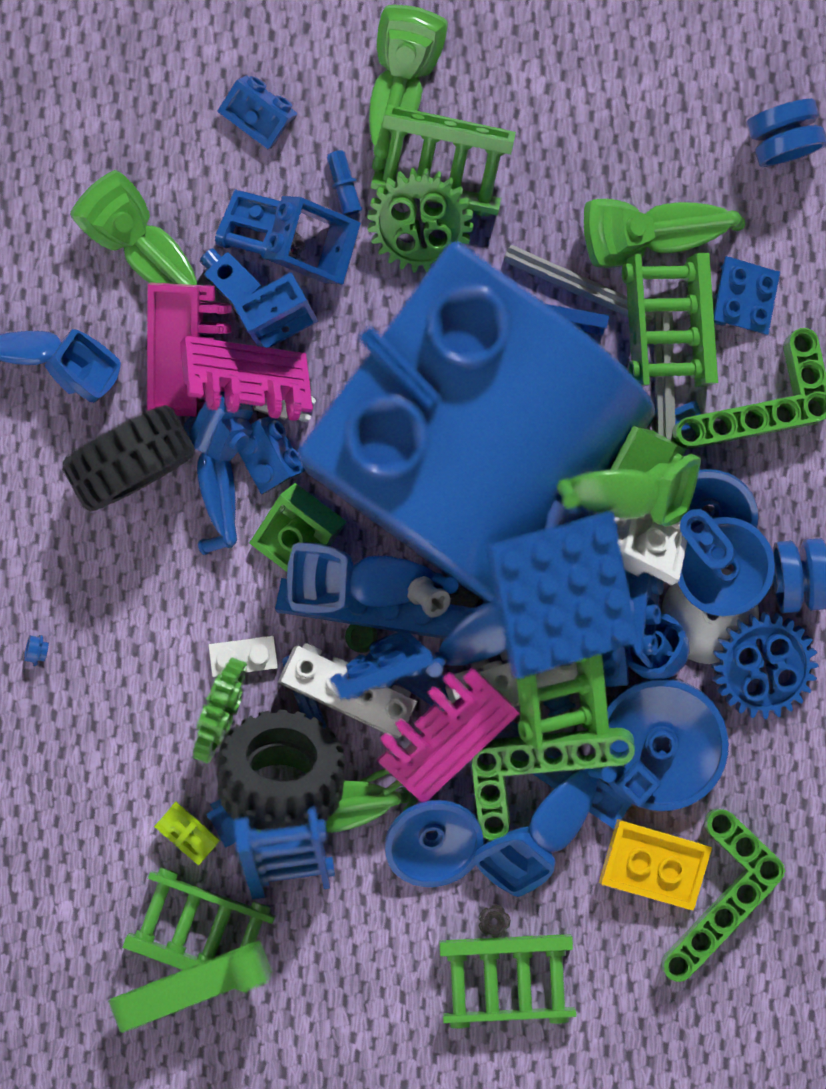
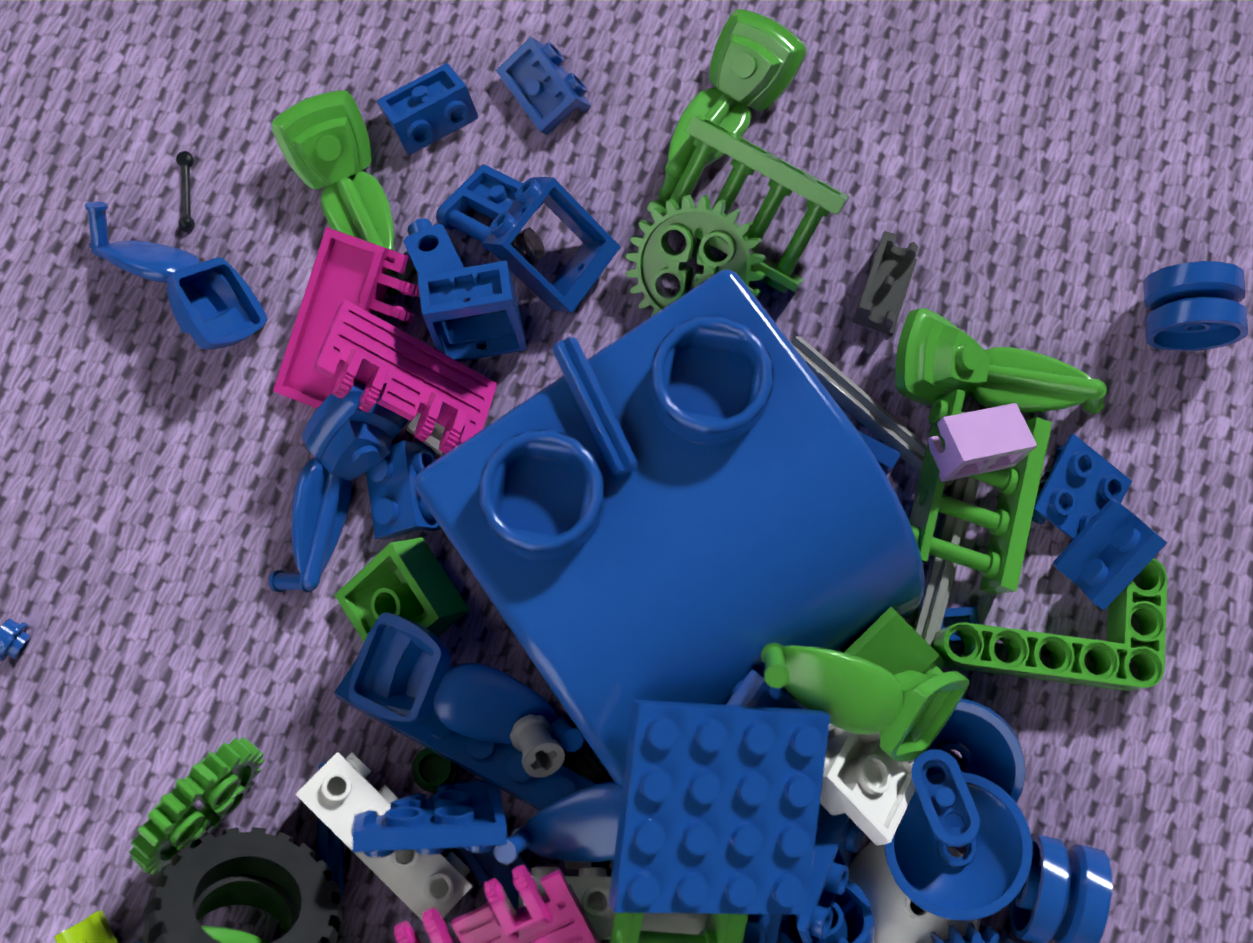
camera: 20 degrees right, 10 degrees down
black tyre [62,405,194,512] -> none
white plate [209,636,278,677] -> none
blue axle [327,150,363,216] -> none
none -> black hinge [176,151,195,232]
none -> blue bracket [376,62,478,155]
none -> dark grey hinge [852,231,918,335]
none -> lavender hinge [928,403,1037,482]
none -> blue bracket [1053,499,1167,610]

